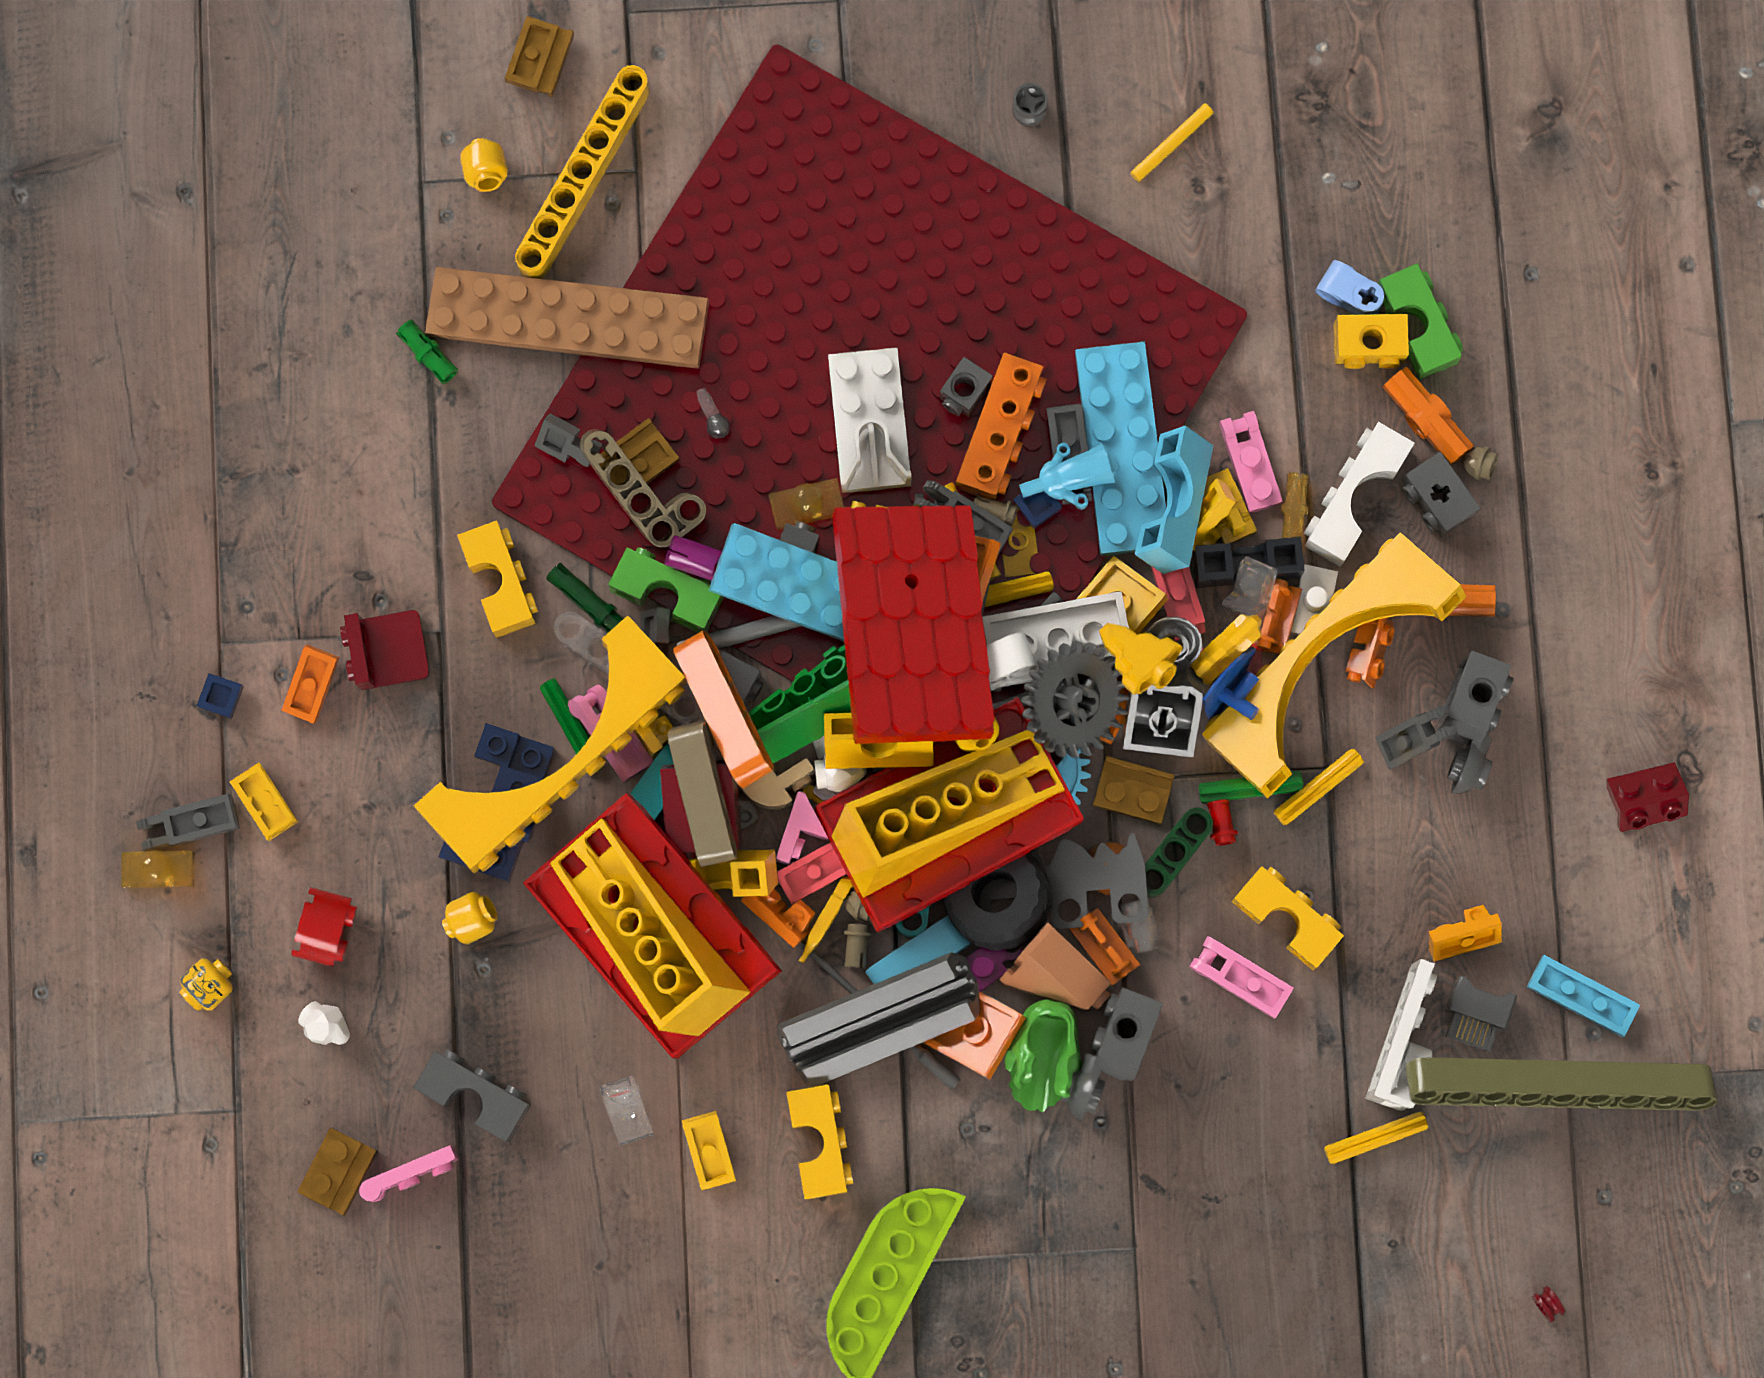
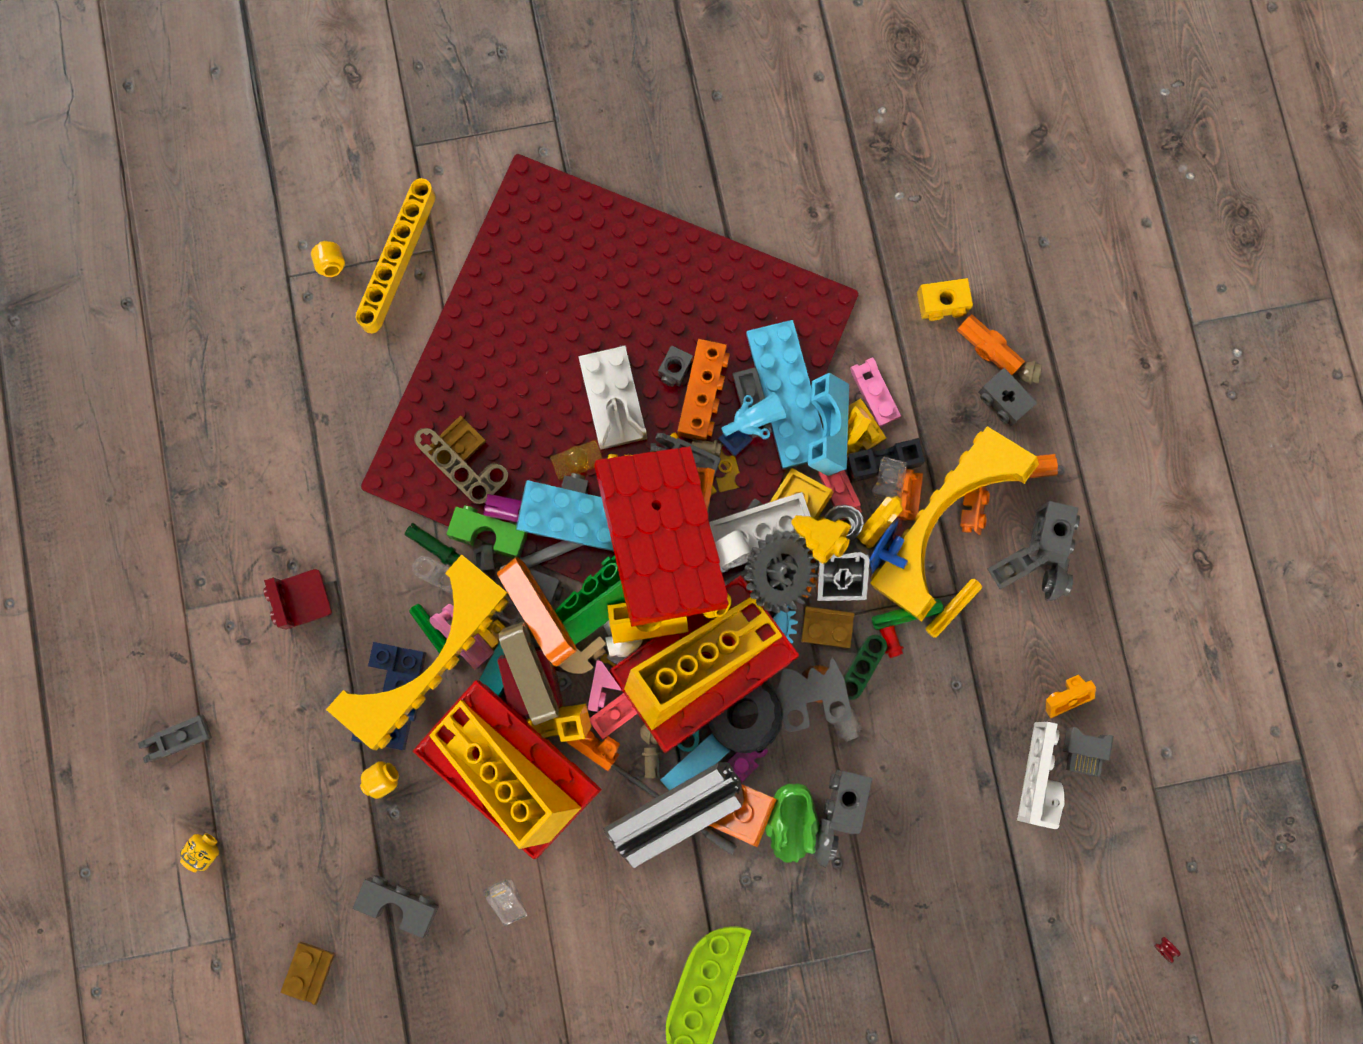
camera: 10 degrees left, 0 degrees up
clear yellow tile [121,850,195,888] -> none
dark blue plate [196,673,244,719] -> none
yellow plate [229,762,299,841] -> none
orange hinge [281,644,340,724] -> none
red brick [291,887,358,967] -> none
white rock [298,1001,350,1045] -> none
bright pink plate [359,1145,460,1202] -> none
green pin [396,319,459,385] -> none
medium nougat plate [425,267,709,369] -> none
yellow arch [457,520,538,638] -> none
pearl gold plate [504,16,575,98] -> none
dark grey plate [535,413,602,467] -> none
yellow hinge [682,1111,736,1191] -> none
piece [696,388,730,439] -> none
yellow arch [786,1085,853,1200] -> none
yellow piece [798,876,853,964] -> none
yellow axle [985,572,1054,607] -> none
nougat slope [999,923,1111,1012] -> none
dark grey wheel [1012,83,1048,126] -> none
orange hinge [1070,908,1140,986] -> none
yellow bar [1130,103,1214,182] -> none
bright pink plate [1189,936,1294,1019] -> none
yellow arch [1231,866,1344,971] -> none
clear yellow pin [1281,473,1309,545] -> none
white tile [1290,564,1338,636] -> none
white arch [1304,422,1414,567] -> none
light blue piece [1315,260,1384,315] -> none
yellow axle [1325,1111,1428,1164] -> none
bright green arch [1378,263,1463,381] -> none
olive beam [1405,1057,1717,1111] -> none
medium azure plate [1526,955,1640,1037] -> none
dark red bracket [1606,762,1689,832] -> none

